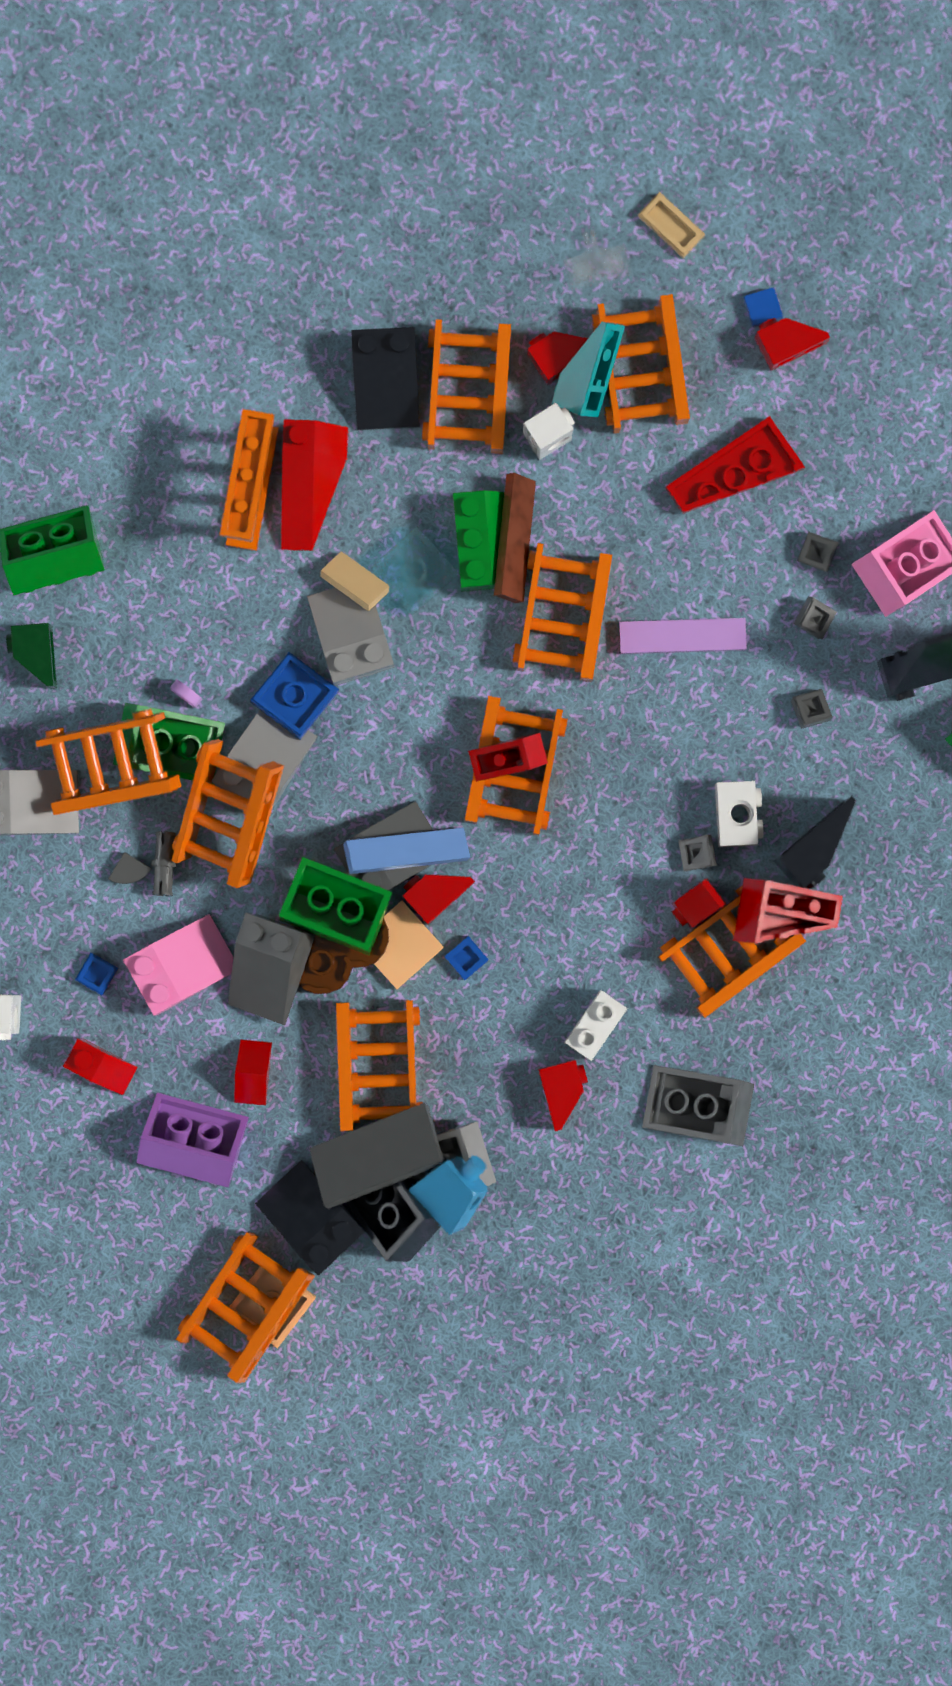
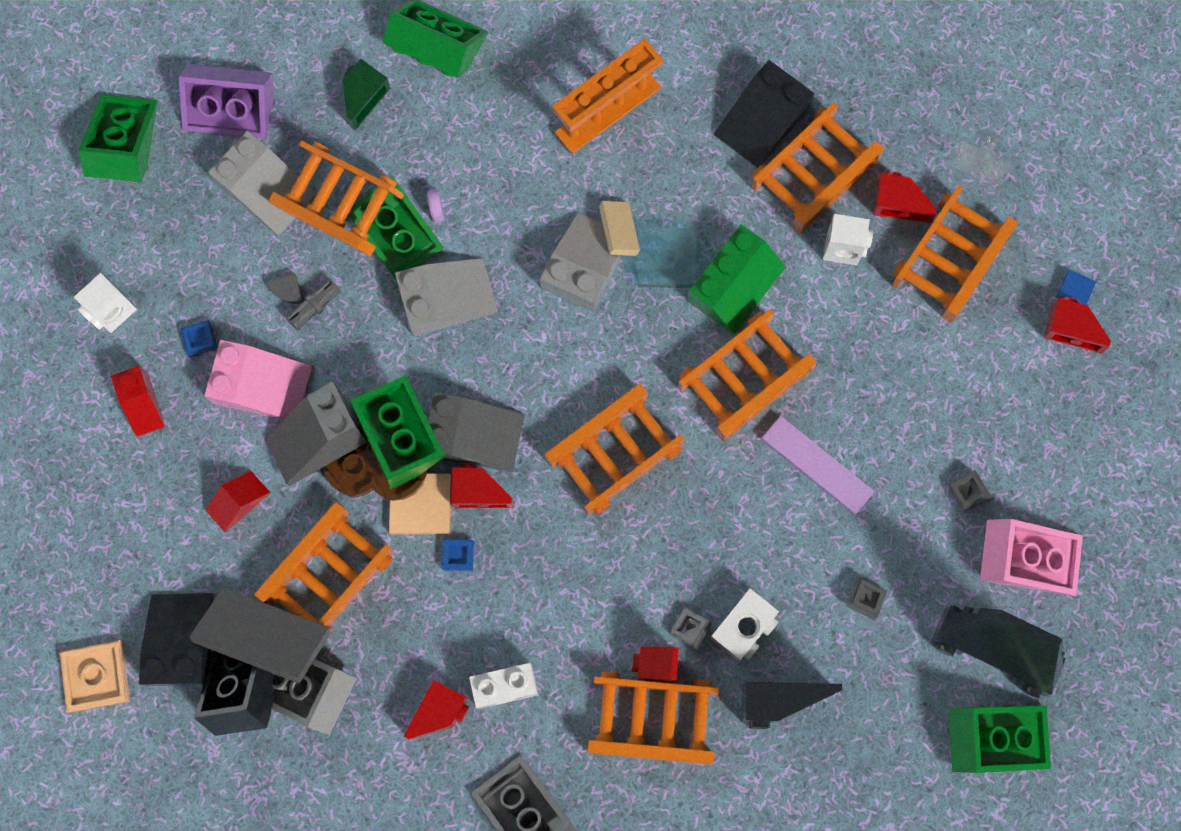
camera: 45 degrees right, 10 degrees down
medium lavender slope [136,1093,249,1188] -> none
orange fence [172,739,284,889] -> none
orange fence [176,1232,315,1383] -> none
blue tile [250,652,339,740] -> none
red wedge [281,419,348,551] -> none
medium blue tile [343,828,470,874] -> none
dark azure torso [409,1155,488,1235] -> none
red slope [468,733,548,782] -> none
copper tile [494,473,536,603] -> none
teal slope [552,322,625,417] -> none
tan tile [638,192,705,259] -> none
red wing [665,416,805,514] -> none
red wedge [733,878,843,944] -> none
dark grey tile [794,596,837,640] -> none

